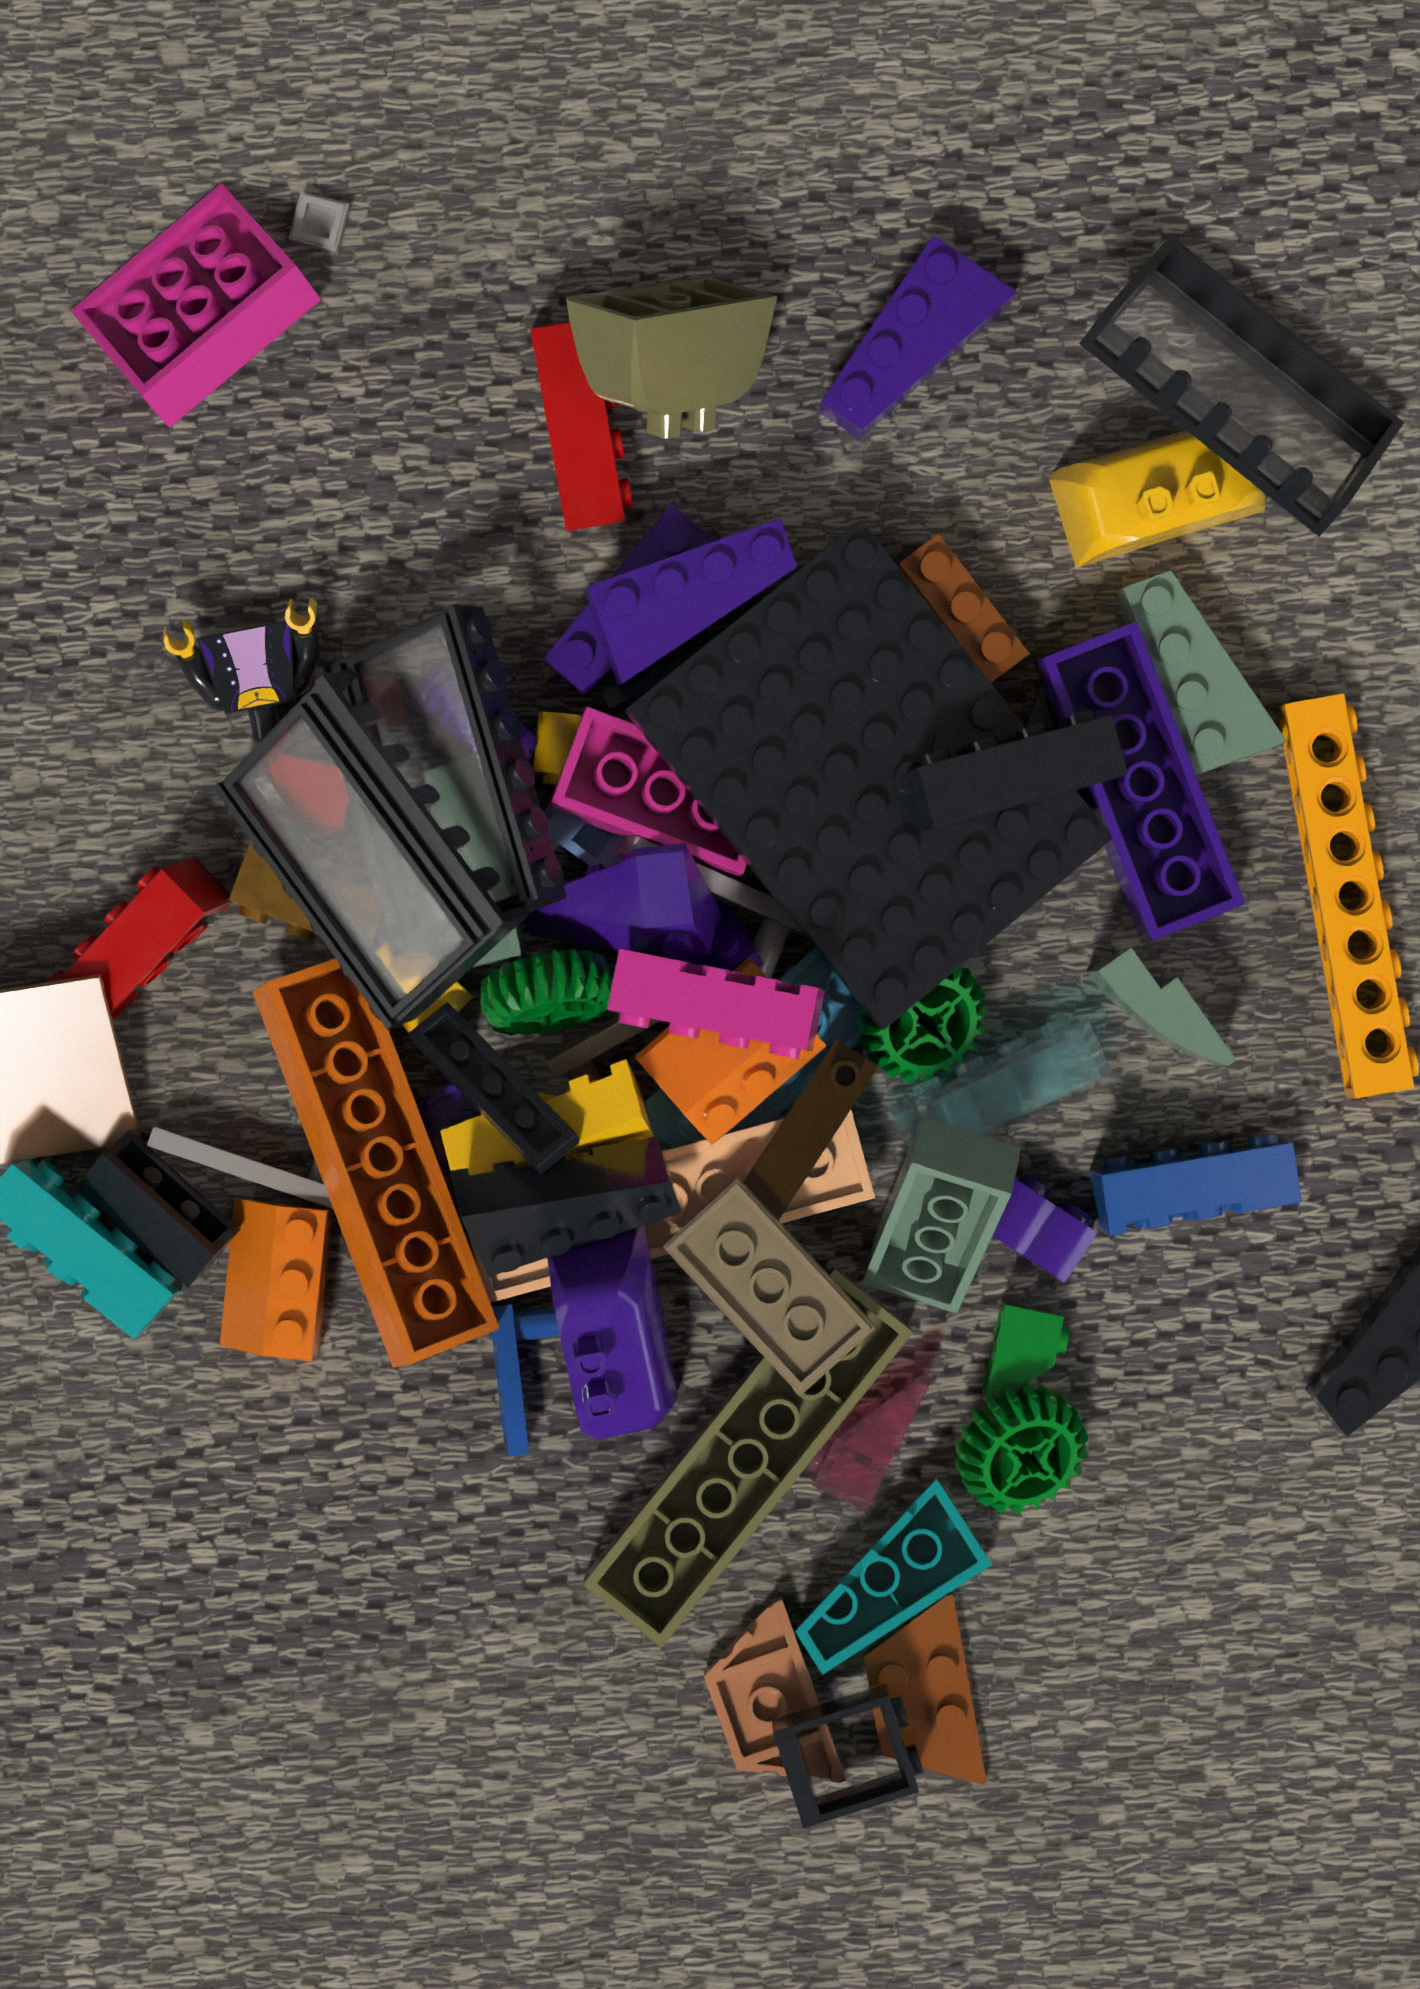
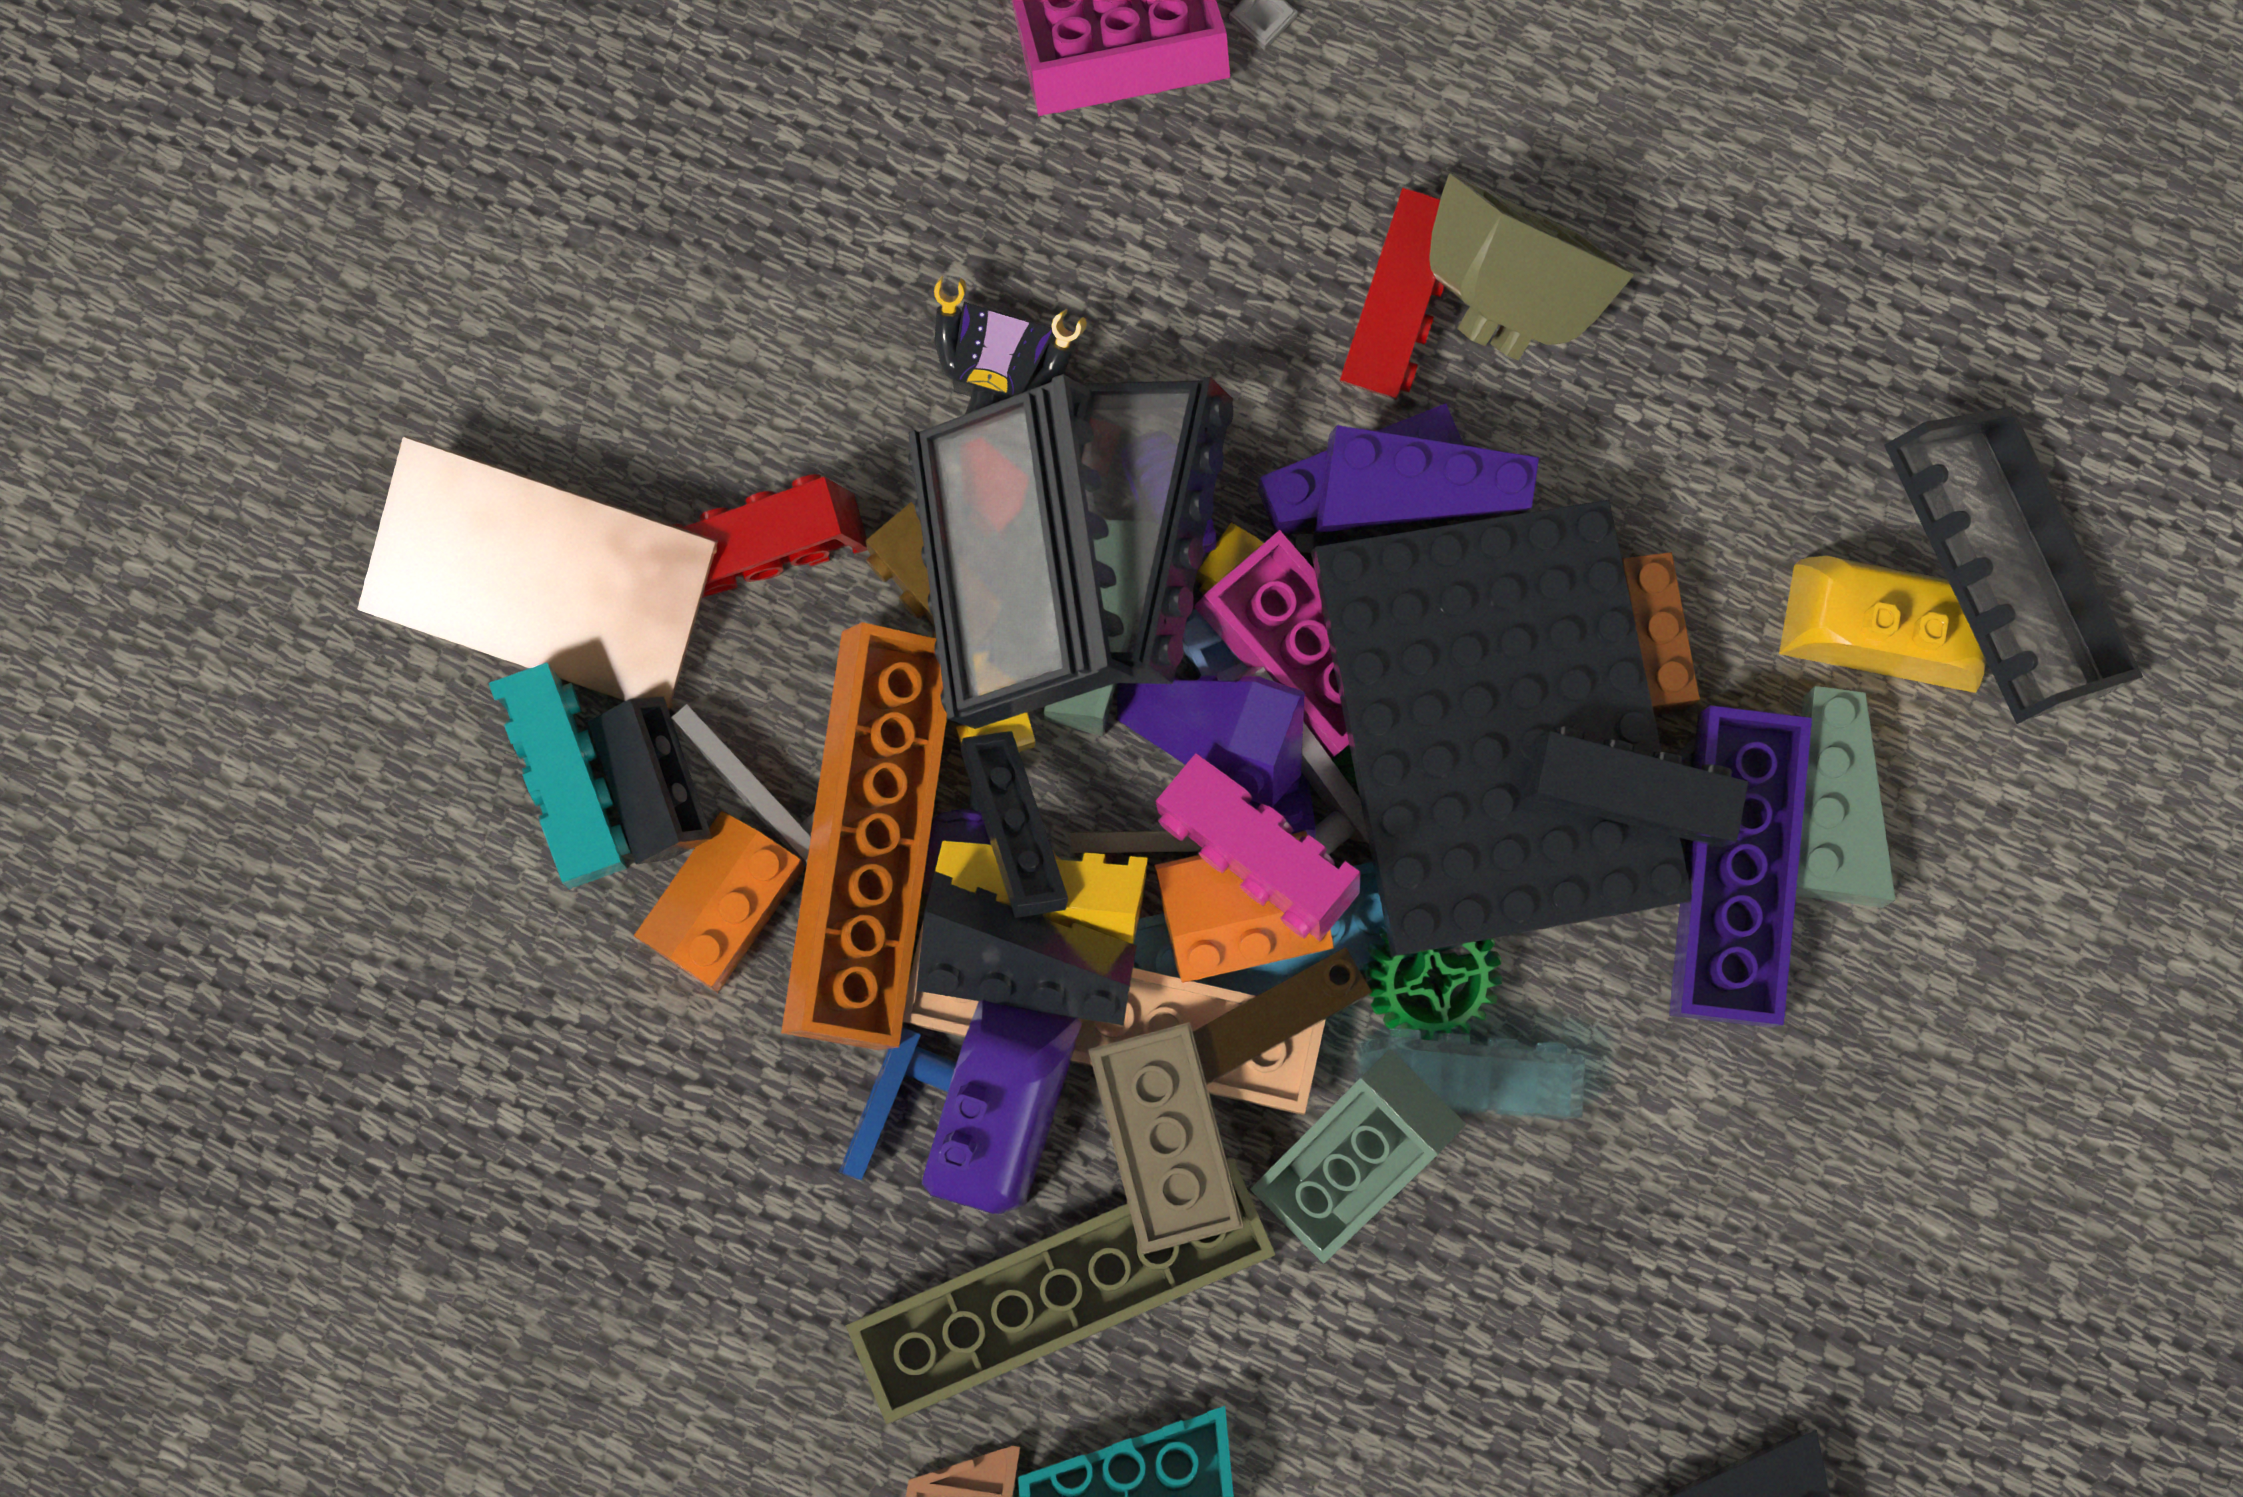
camera: 25 degrees right, 10 degrees down
green gear [480,948,614,1037] -> none
clear pink slope [807,1368,933,1512] -> none
dark purple wedge [819,235,1017,440] -> none
green gear [954,1383,1089,1515] -> none
green slope [981,1300,1070,1403] -> none
dark purple brick [993,1174,1097,1283] -> none
sand green slope [1087,947,1236,1066] -> none
blue wedge [1089,1133,1302,1236] -> none
light orange brick [1276,693,1419,1099] -> none

